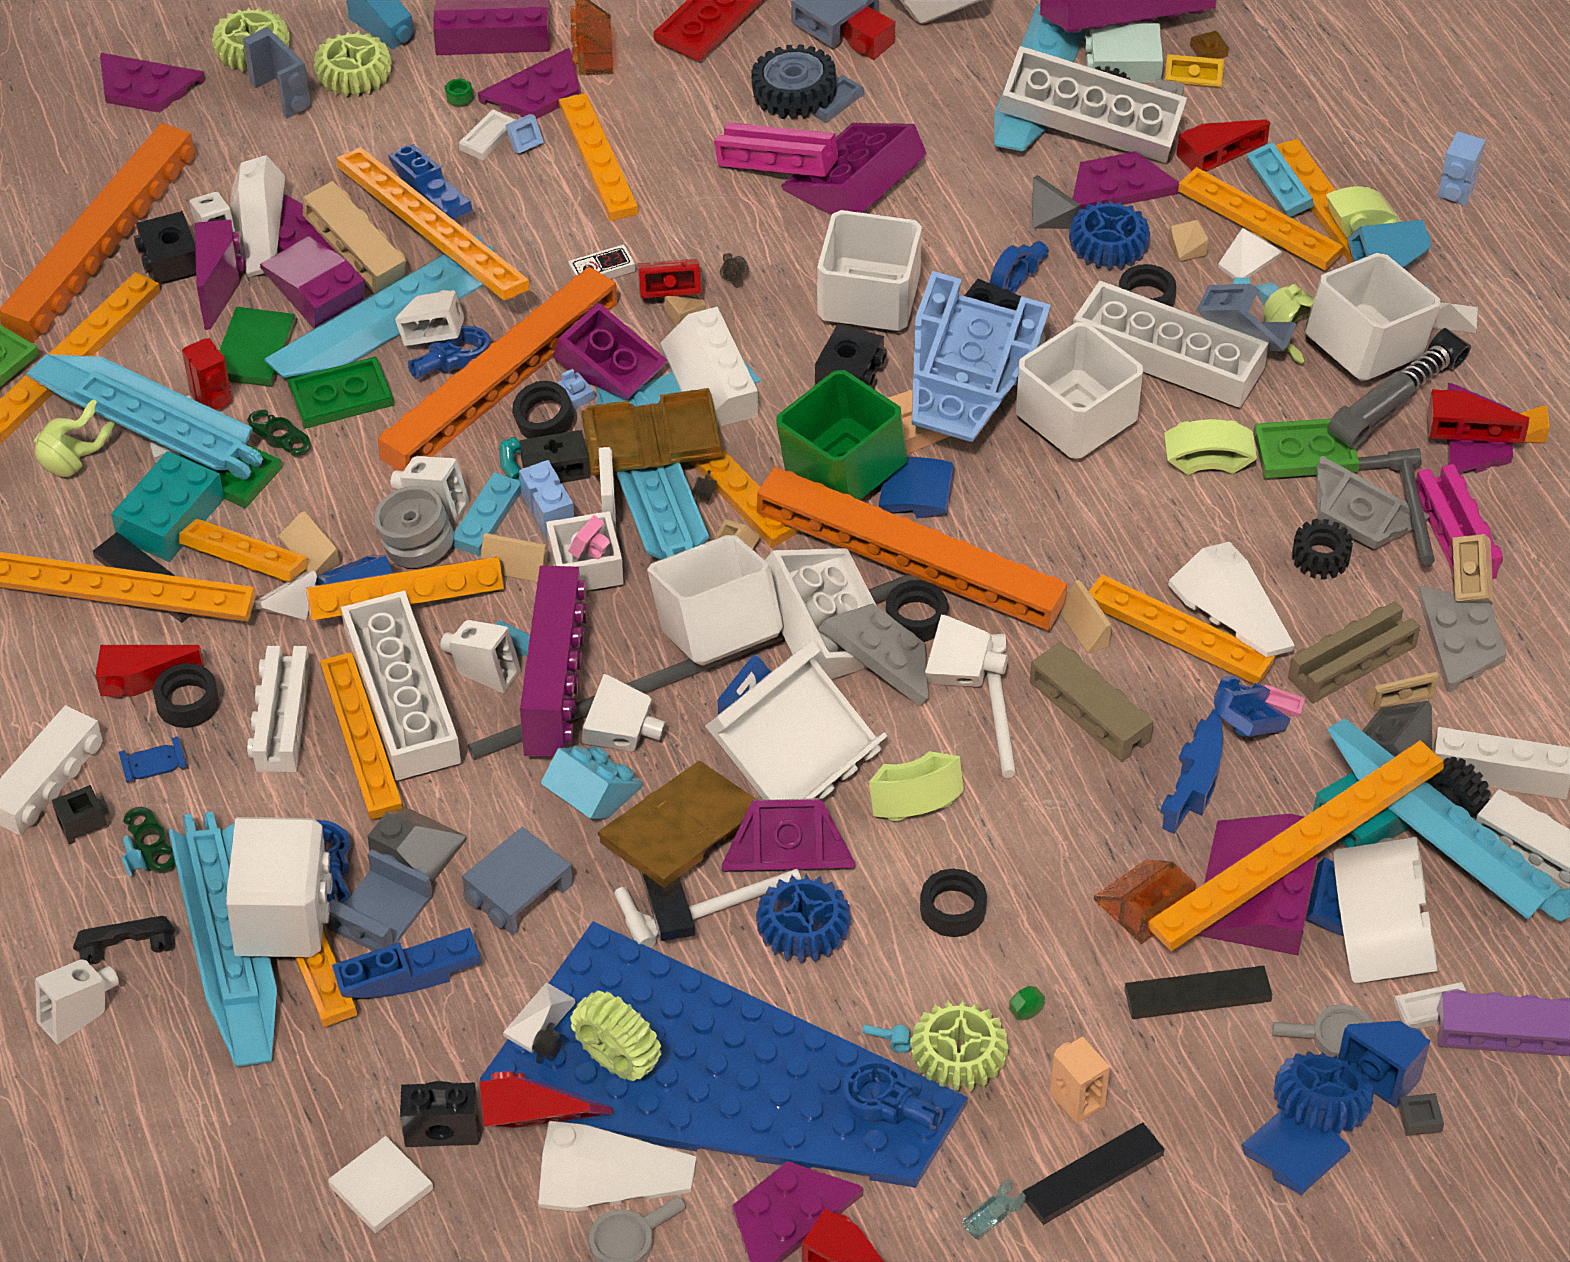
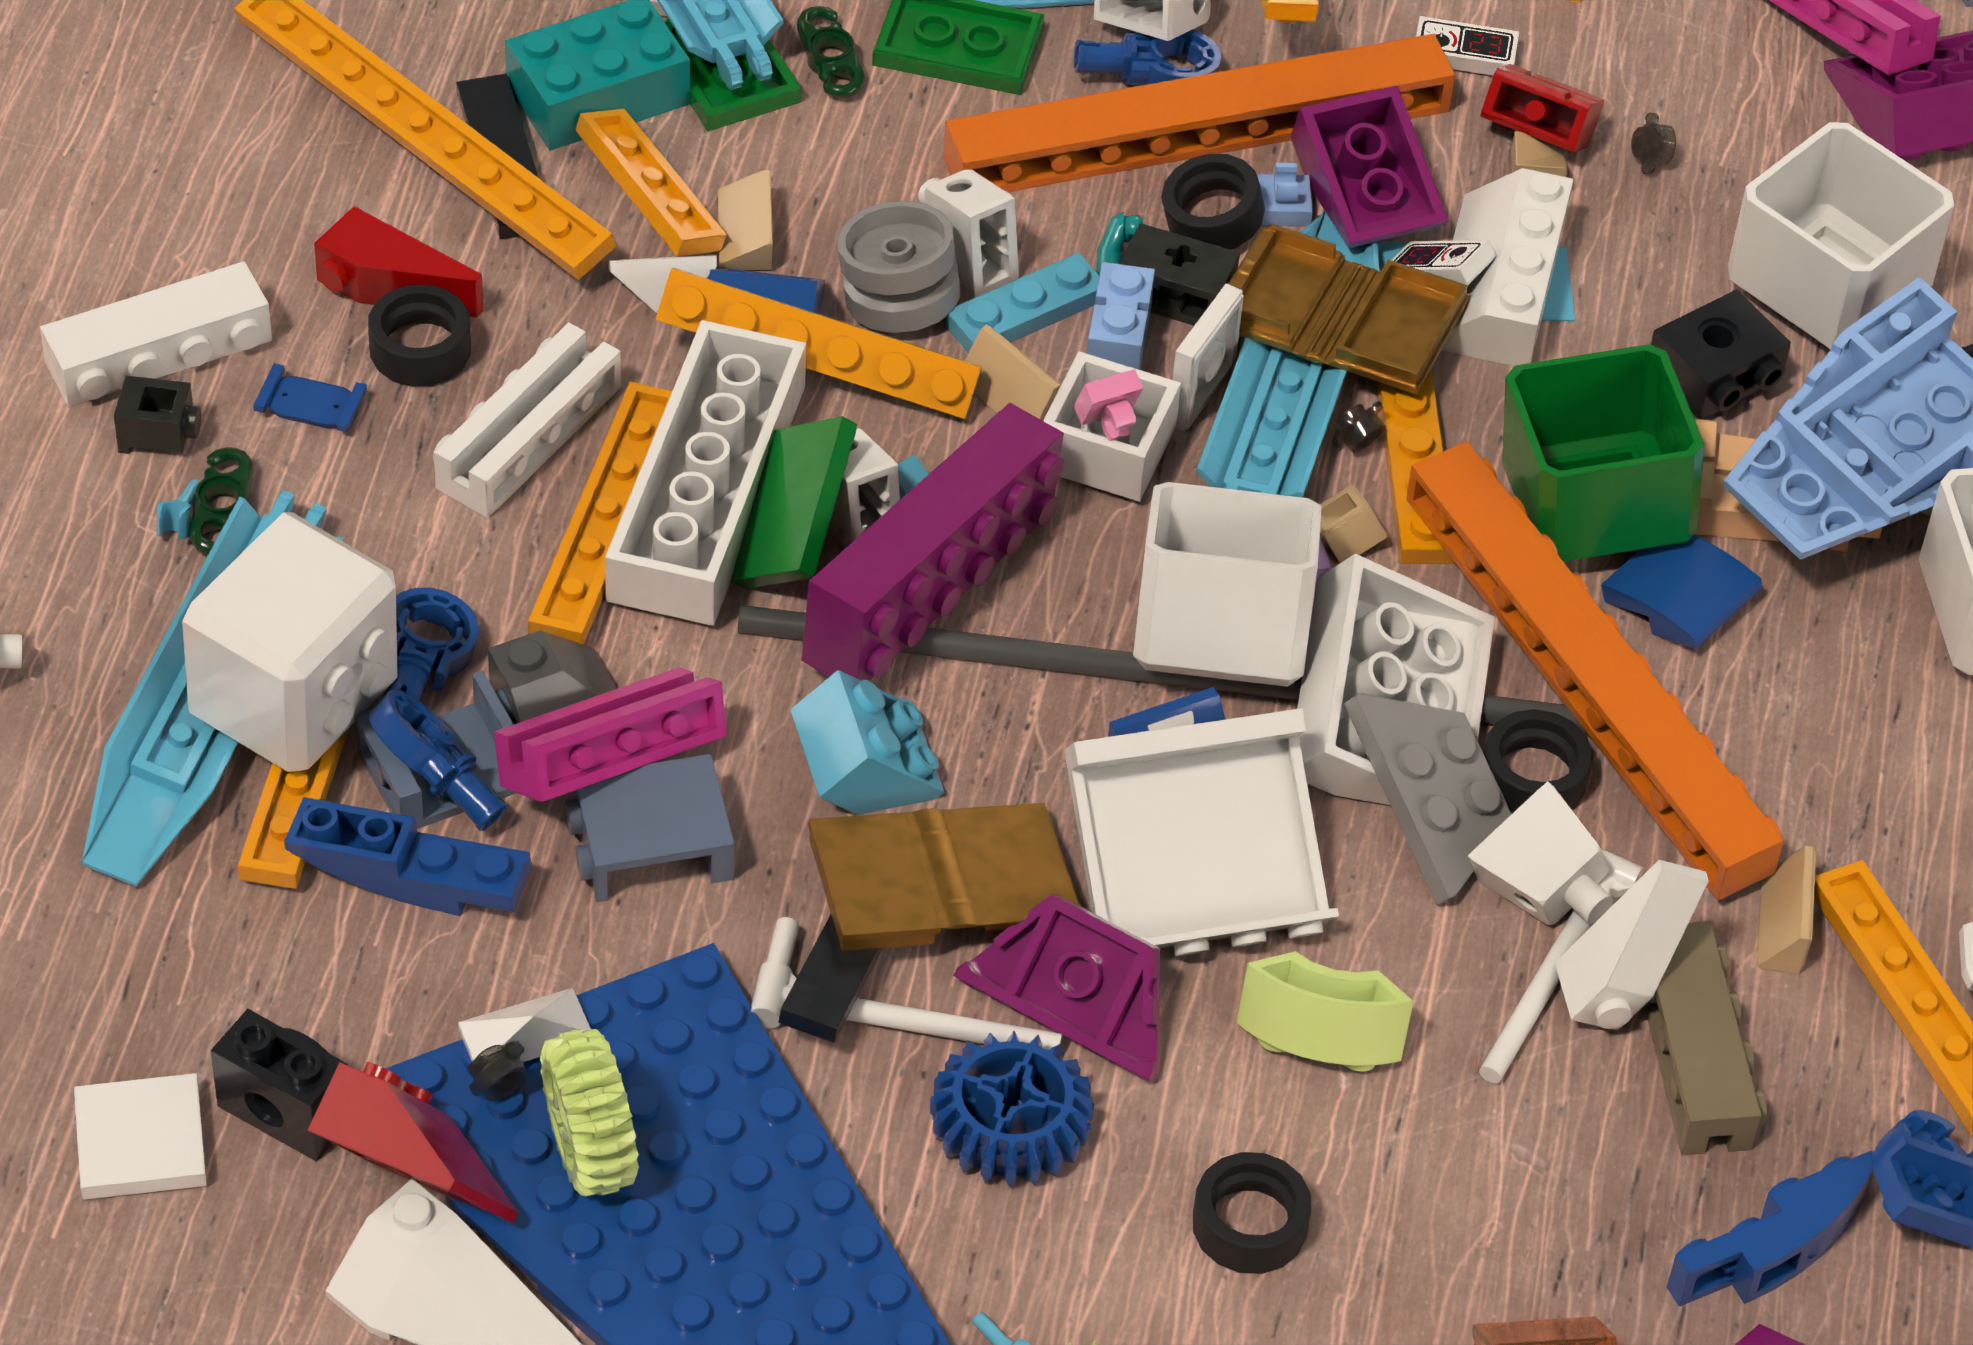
camera: 30 degrees right, 0 degrees up
black piece [73,916,176,964] -> none
white torso [581,674,666,752] -> none
none -> blue pin [369,690,508,831]
none -> dark pink brick [494,667,727,802]
none -> green tile [731,416,857,589]
none -> tile [1381,240,1496,285]
none -> white slope [1554,860,1709,1031]

